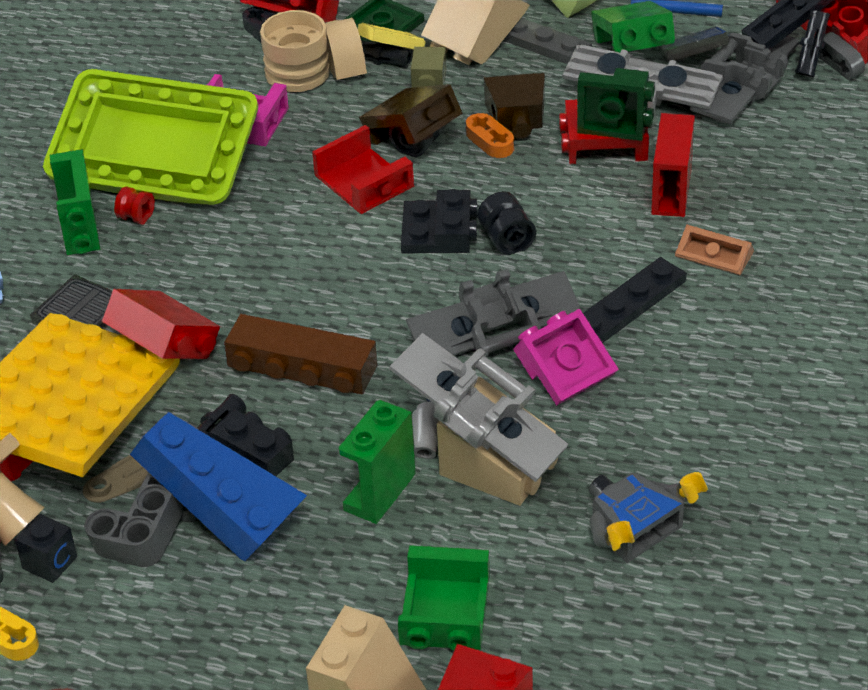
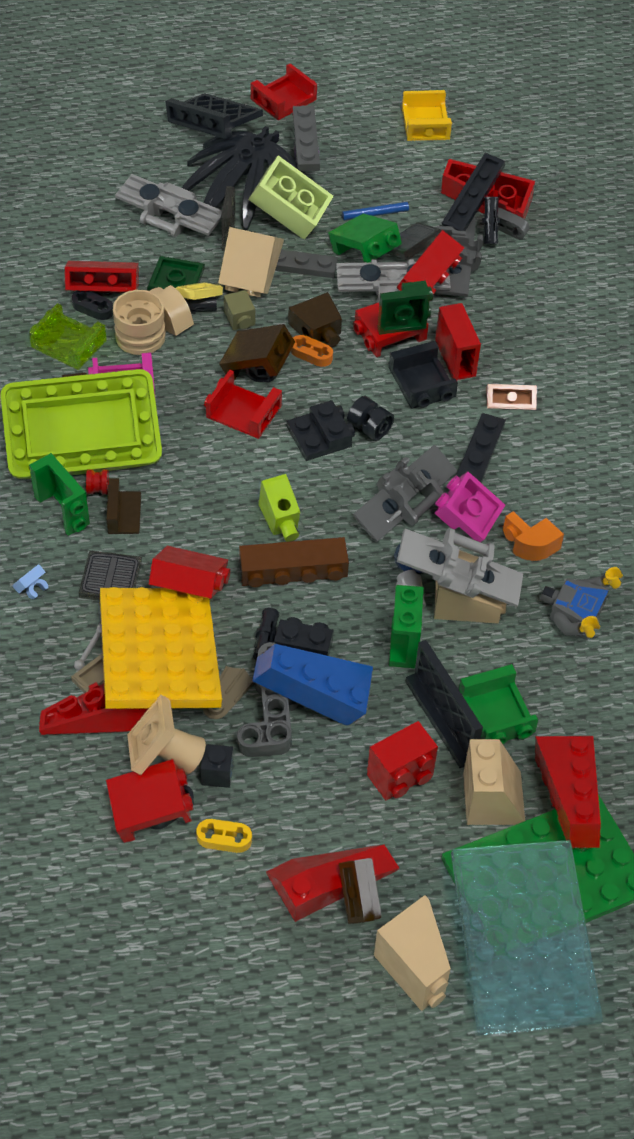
camera: 30 degrees left, 10 degrees up
none -> clear neon green panel [29,303,107,370]
none -> dark brown panel [106,478,141,534]
none -> lime torso [259,474,300,542]
none -> red brick [367,721,438,801]
none -> black panel [389,341,458,409]
none -> red brick [396,230,464,294]
none -> black fence [405,640,483,768]
none -> orange brick [503,511,564,561]

